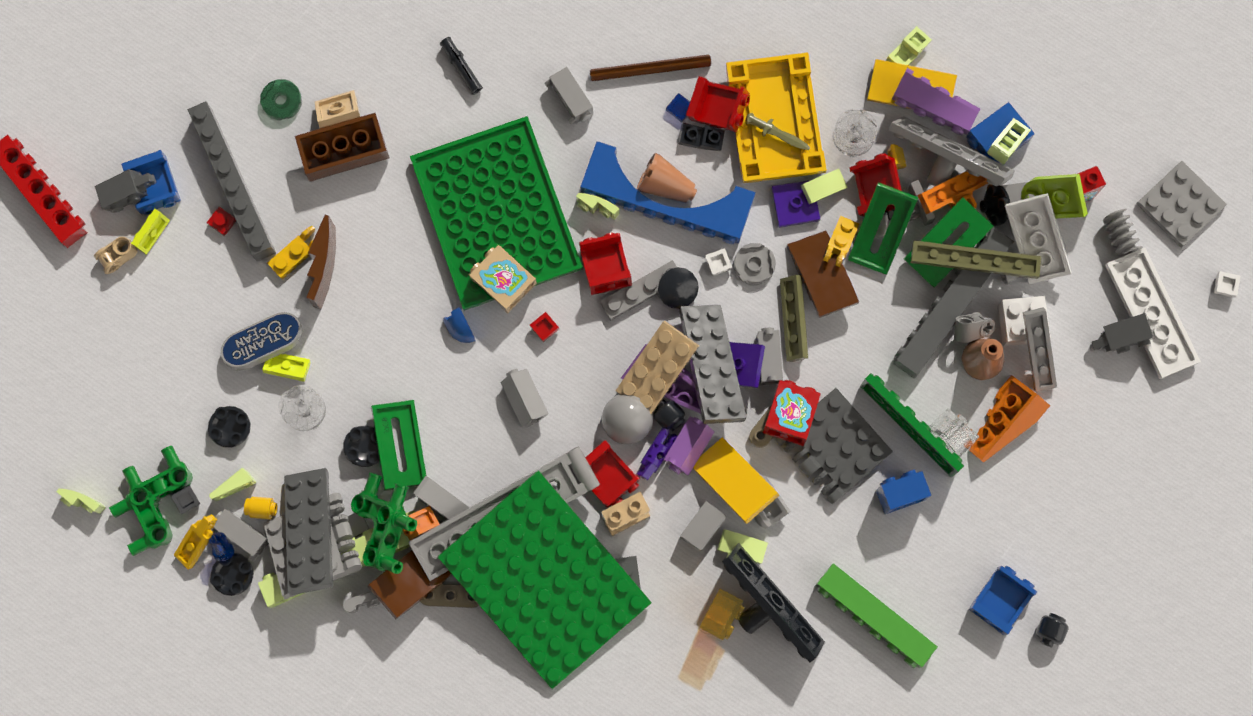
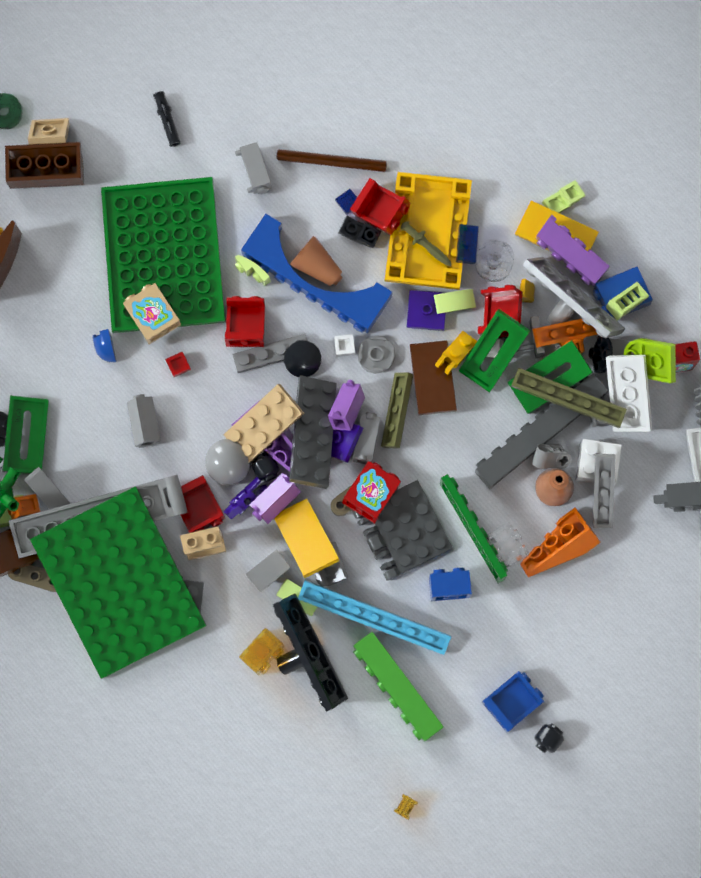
camera: 15 degrees right, 0 degrees up
none -> medium azure plate [298,580,451,655]
none -> medium lavender brick [328,380,365,431]
none -> clear blue plate [456,224,479,264]

